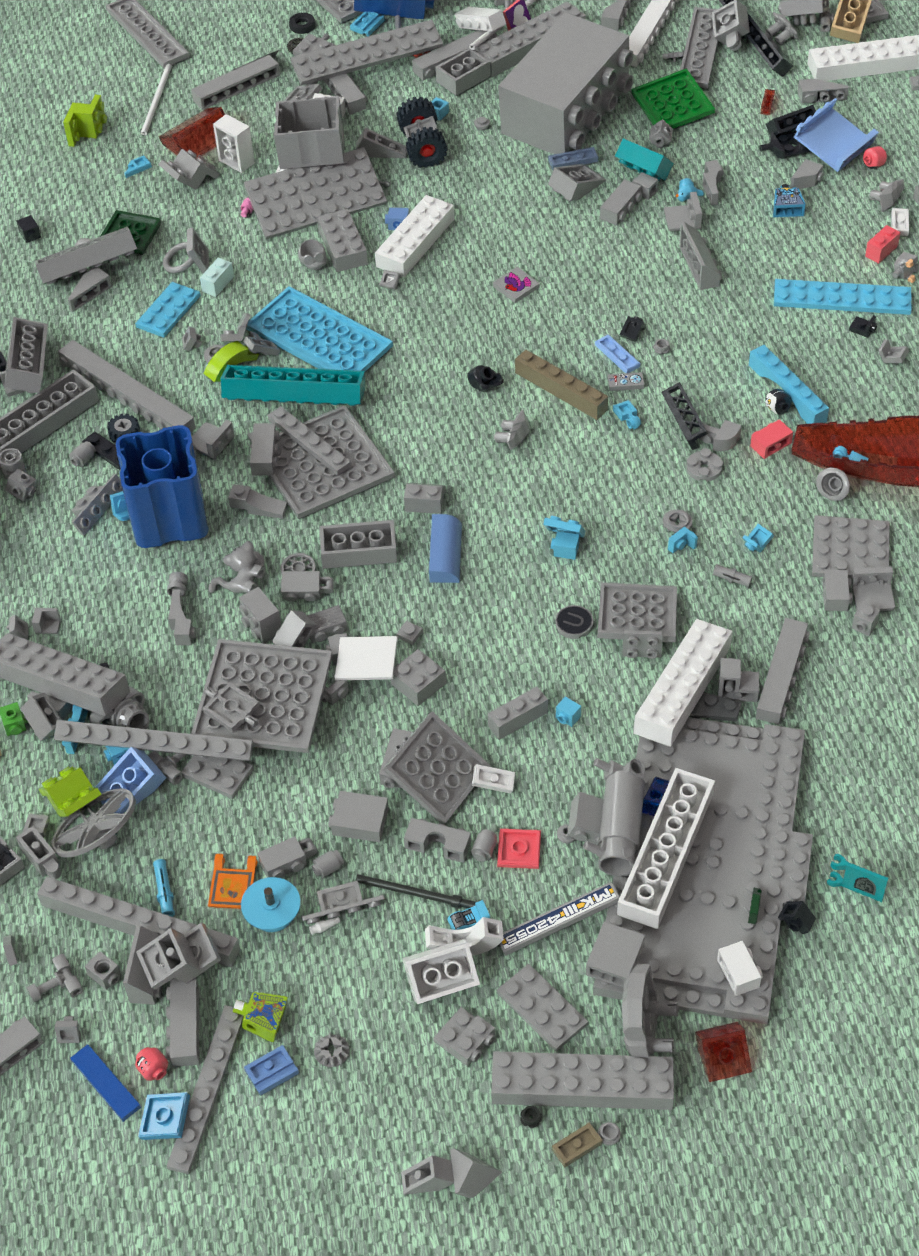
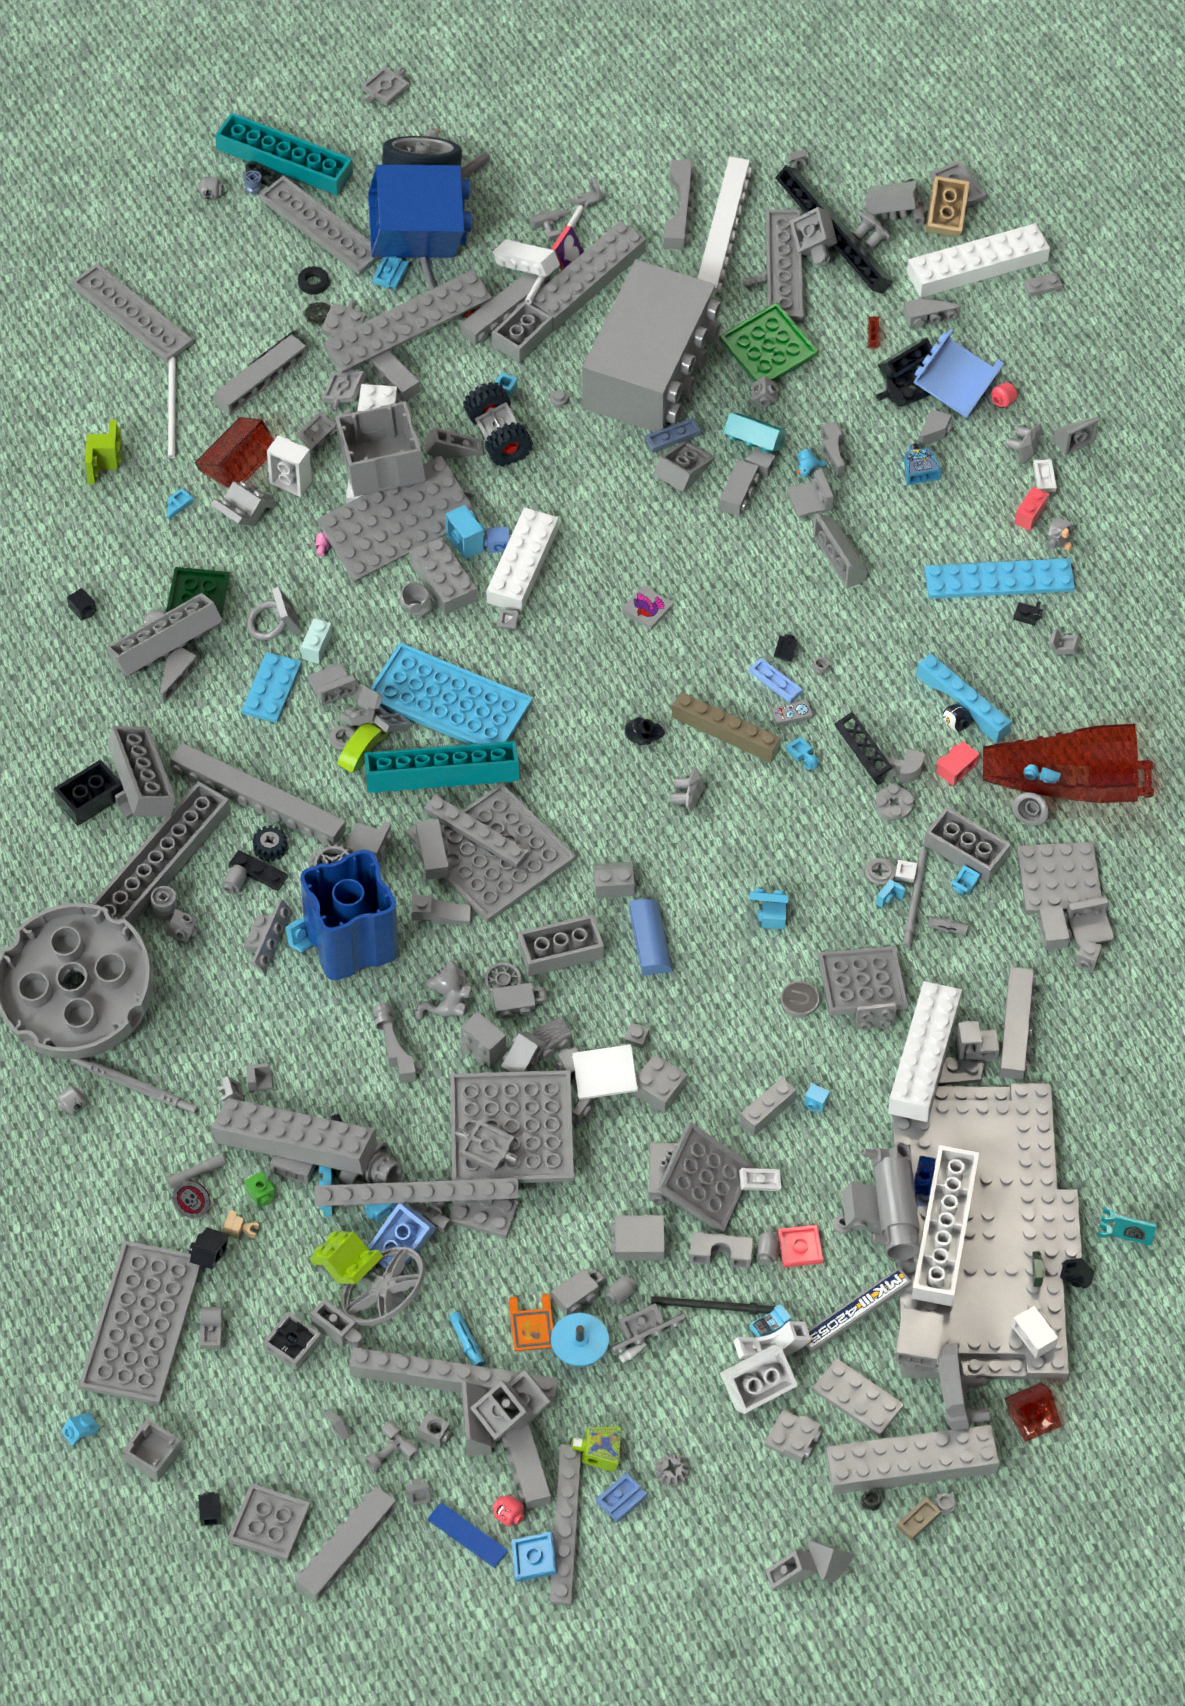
camera: 15 degrees left, 5 degrees up
light grey brick [20,693,61,741] -> none
light grey plate [23,814,50,837] -> none
light grey tile [182,326,202,351] -> none
none -> light grey bracket [296,409,350,456]
none -> light grey bracket [307,664,356,706]
none -> medium azure brick [446,505,485,560]
none -> white plate [895,860,917,883]
none -> light grey bar [903,849,928,948]
none -> light grey brick [924,806,1011,883]

